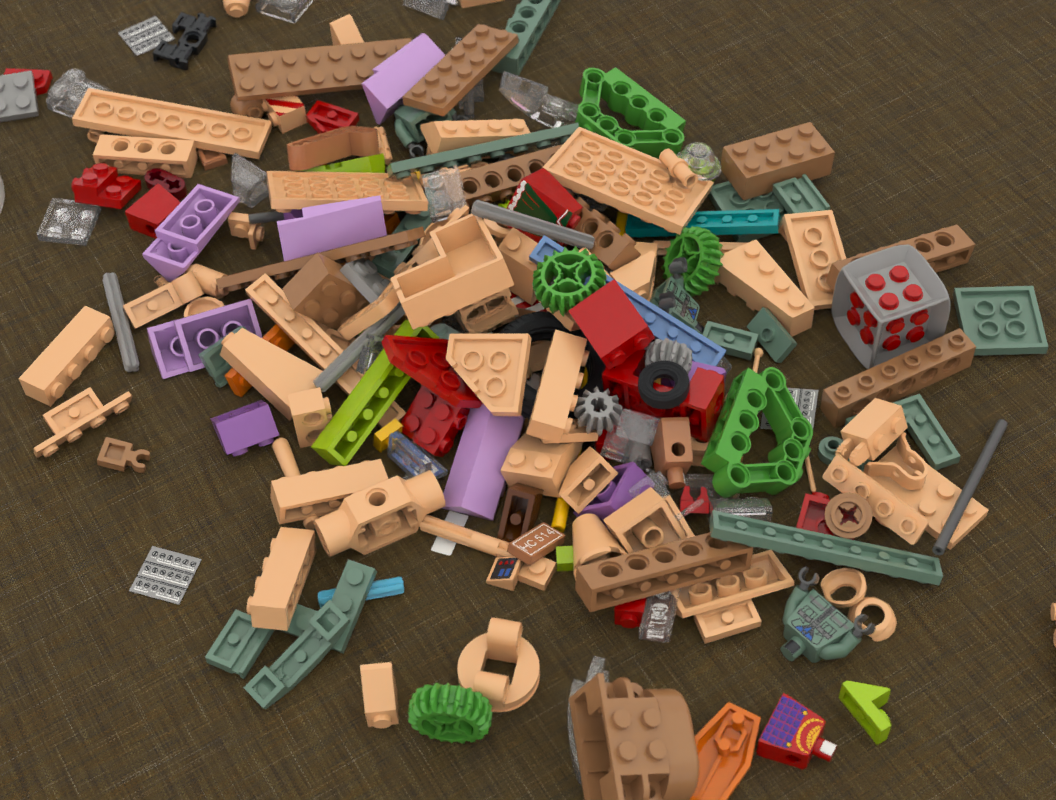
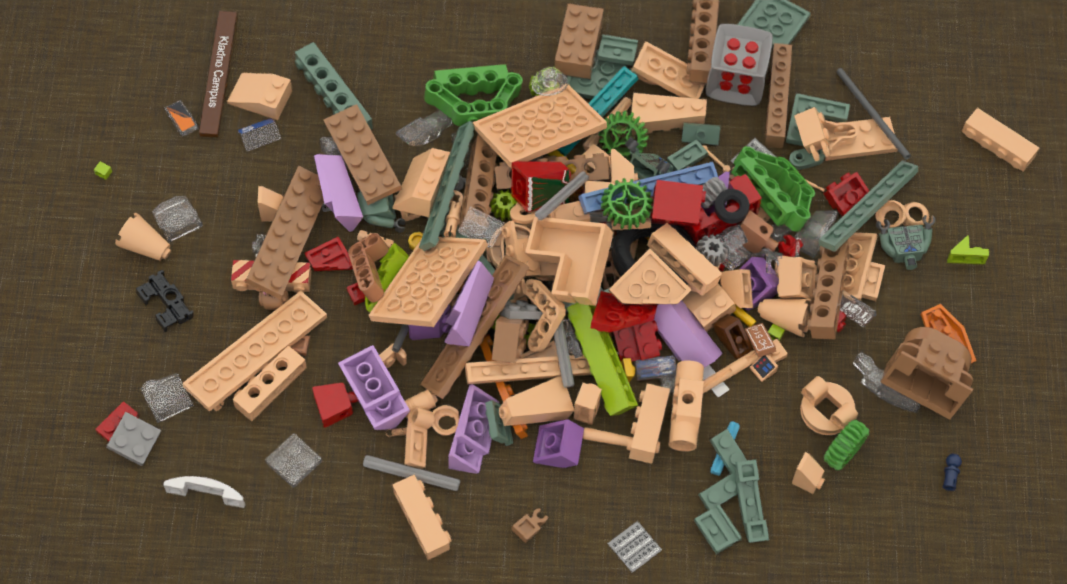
camera: 60 degrees left, 10 degrees up
light nougat bracket [34,387,132,458] -> none
red plate [71,163,141,209] -> none
light grey sticker [118,16,175,56] -> none
dark red beam [144,168,187,200] -> none
clear slope [231,153,269,208] -> none
light nougat brick [247,527,316,631] -> none
light nougat pin [659,149,698,188] -> none
torso [756,693,837,769] -> none
light nougat bracket [823,455,929,545] -> none
medium nougat gear [825,492,872,539] -> none

